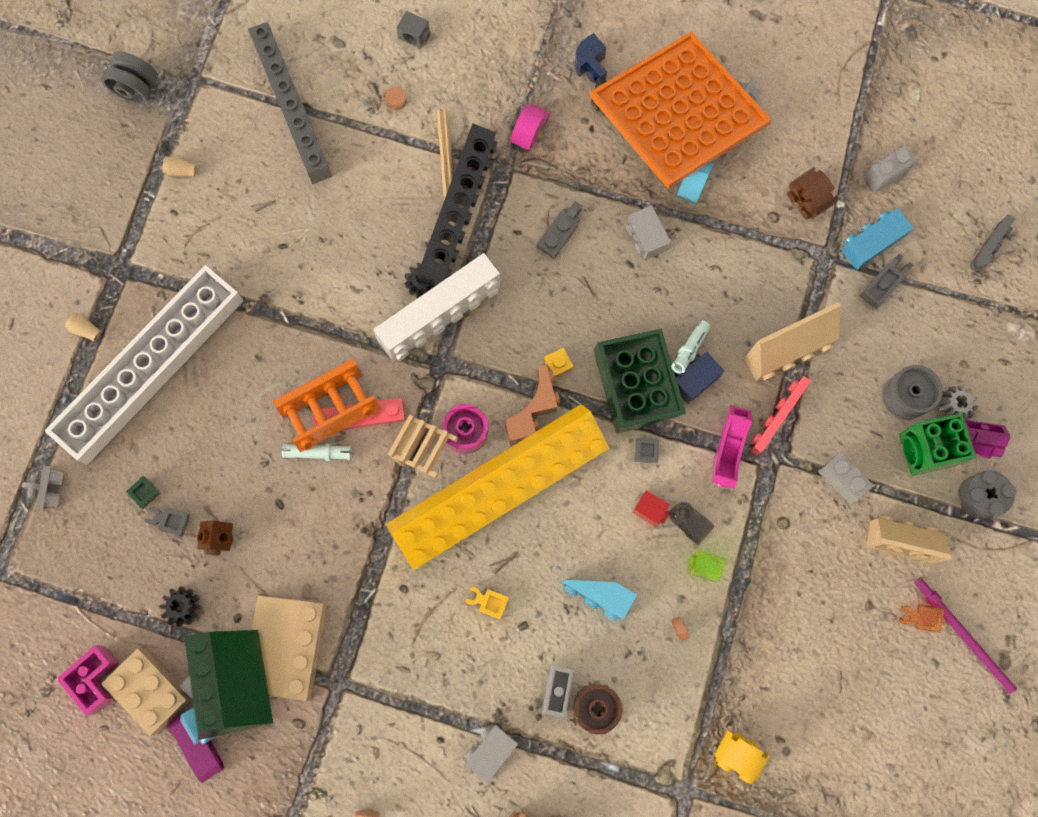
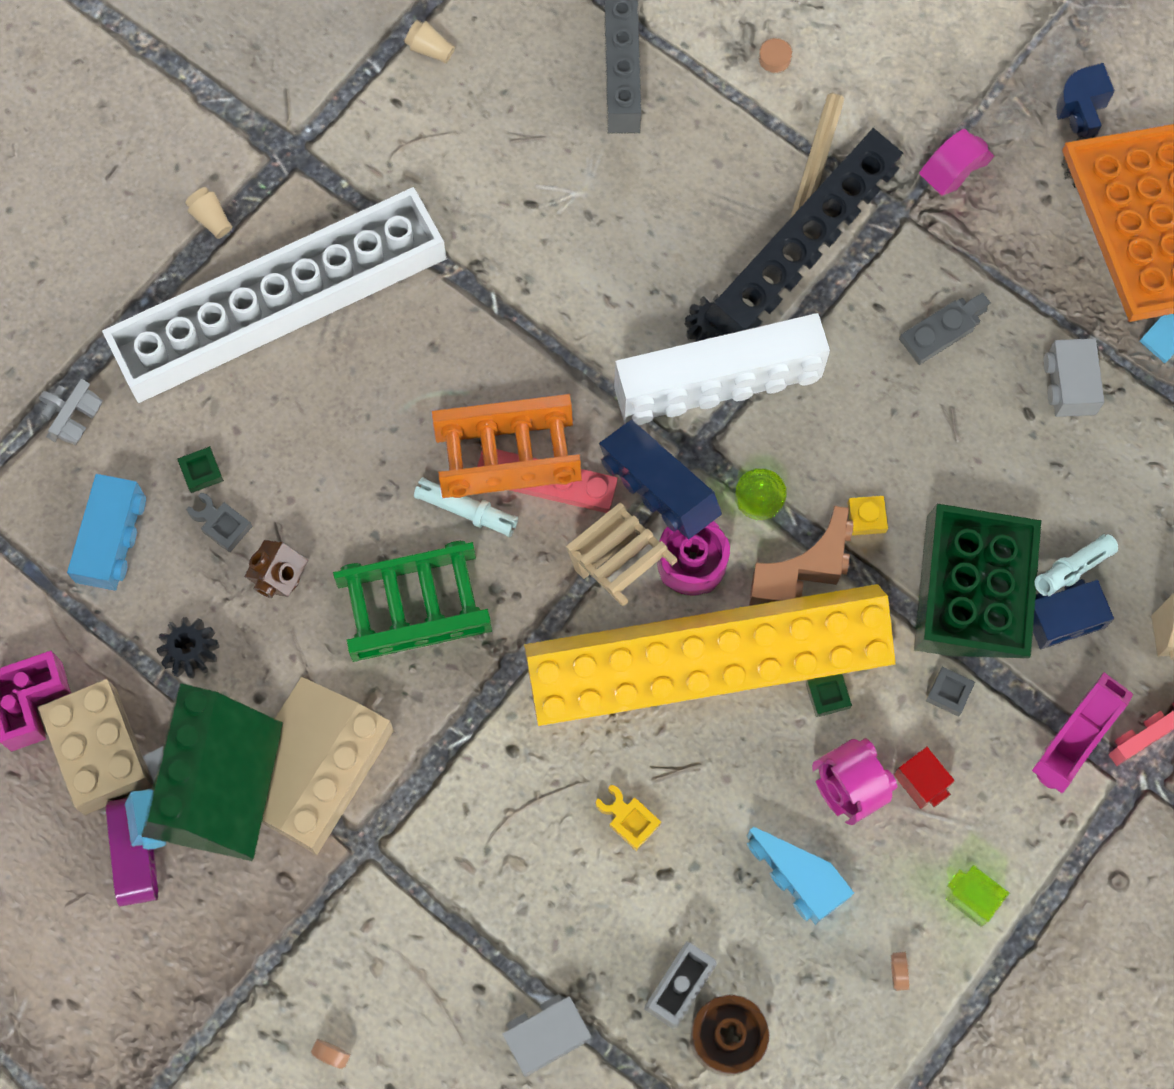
camera: 25 degrees right, 5 degrees down
clear smoke piece [669,502,714,545] -> none
none -> dark azure brick [67,474,146,591]
none -> green fence [333,540,492,662]
none -> dark blue brick [599,419,722,539]
none -> clear neon green plate [735,468,787,520]
none -> dark green plate [806,674,852,718]
none -> dark pink brick [812,738,898,825]

